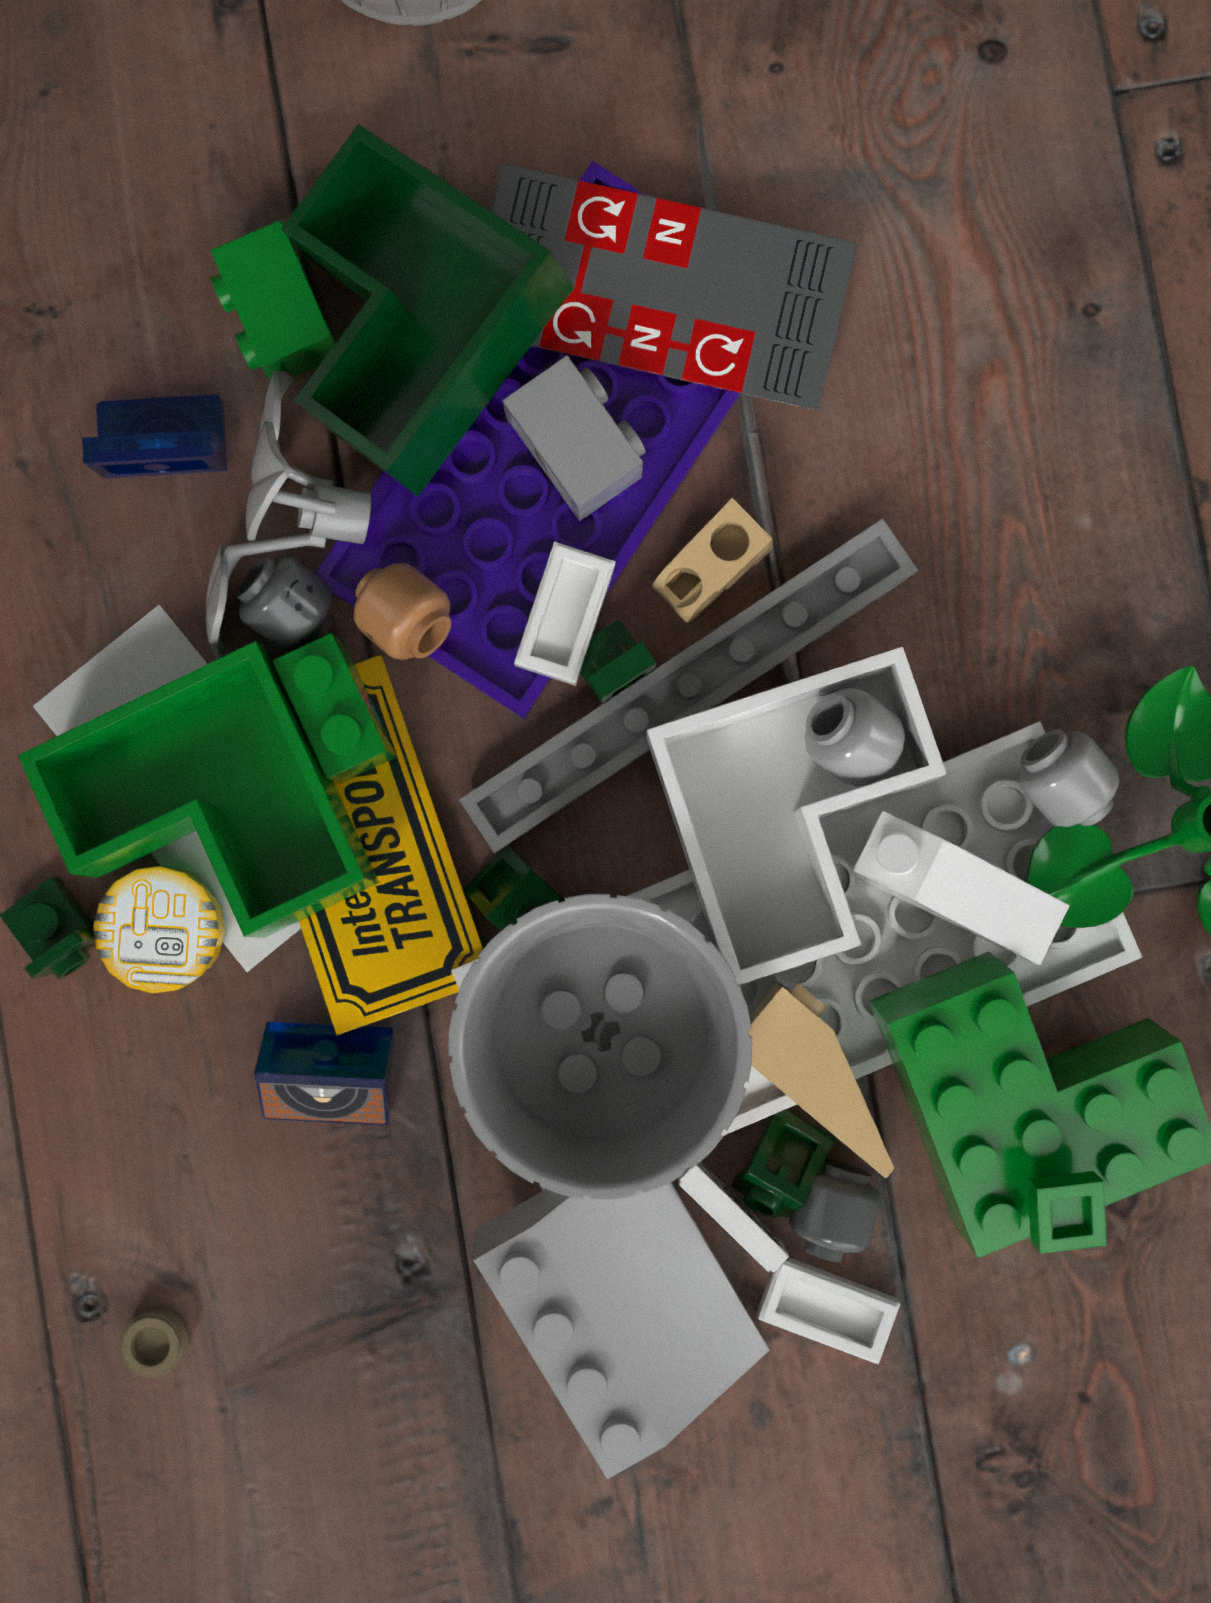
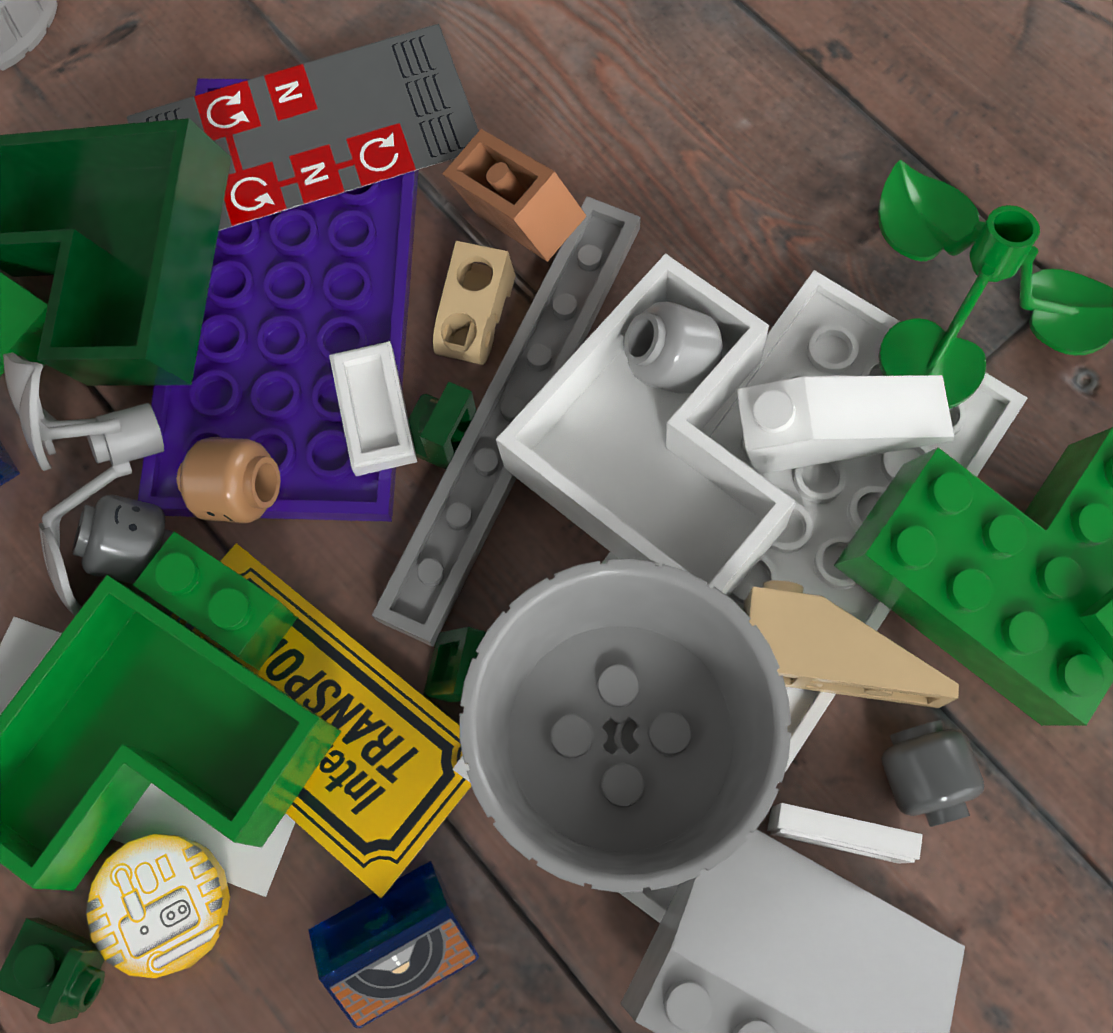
camera: 30 degrees left, 15 degrees down
light grey brick [502,356,646,521] -> none
dark green bracket [731,1110,835,1218] -> none
white tile [756,1257,900,1365] -> none
light grey head [1019,729,1119,827] -> none
none -> nougat brick [442,129,587,262]

